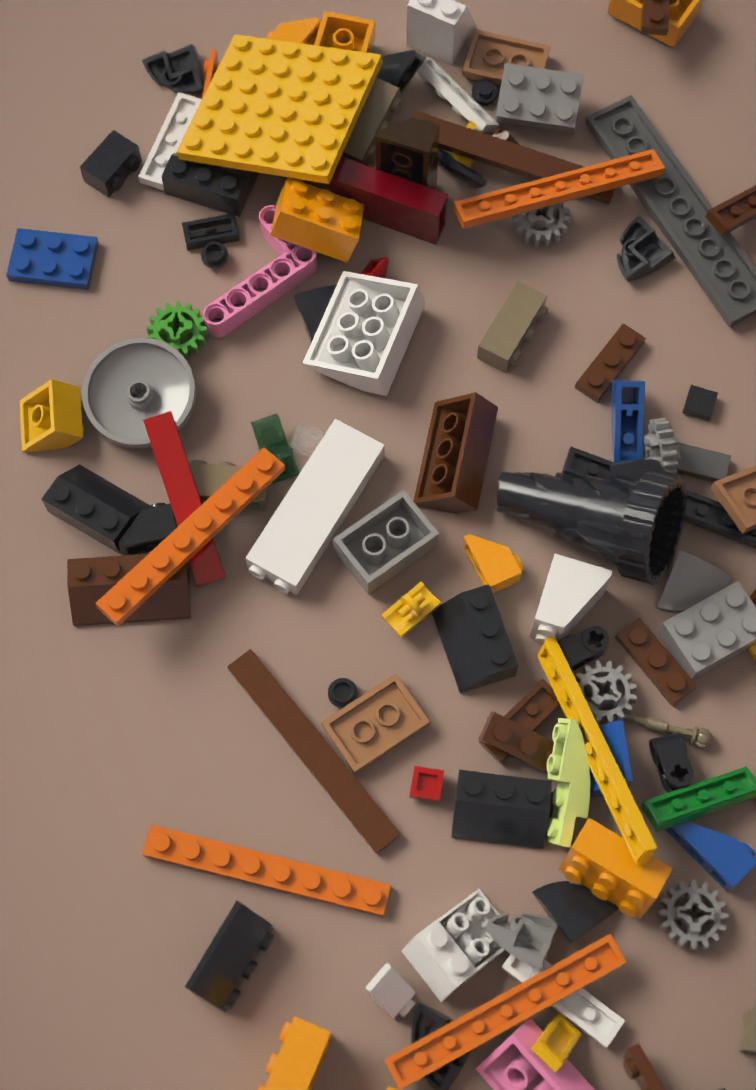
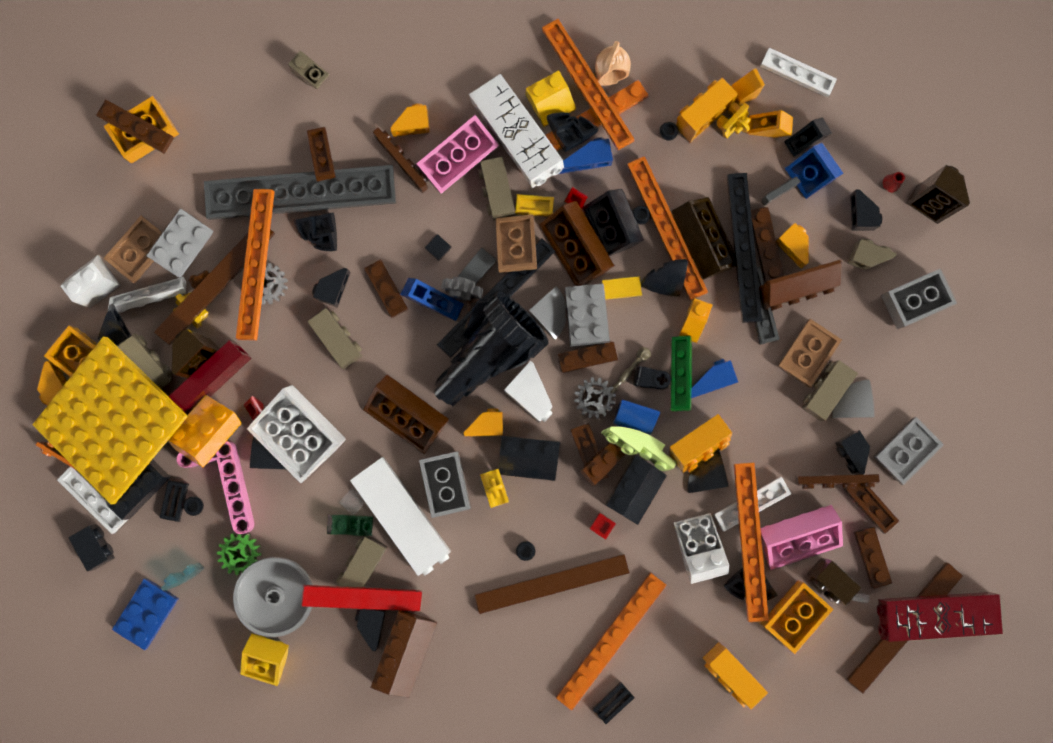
camera: 70 degrees left, 15 degrees up
black slope [41,464,150,553] -> none
orange plate [95,447,285,627] -> none
black brick [142,44,204,94] -> none
black slope [185,900,275,1012] -> none
medium nougat plate [321,673,430,774] -> none
white slope [365,963,416,1019] -> none
black brick [438,148,487,189] -> none
black plate [472,80,498,106] -> none
light grey brick [485,913,558,970] -> none
yellow tile [531,1012,582,1073] -> none
yellow tile [537,637,657,865] -> none
black piece [557,626,609,671] -> none
light grey gear [657,879,728,951] -> none
none -> clear light blue slope [161,563,205,591]
none -> black slope [312,268,351,308]
none -> black tile [592,682,635,724]

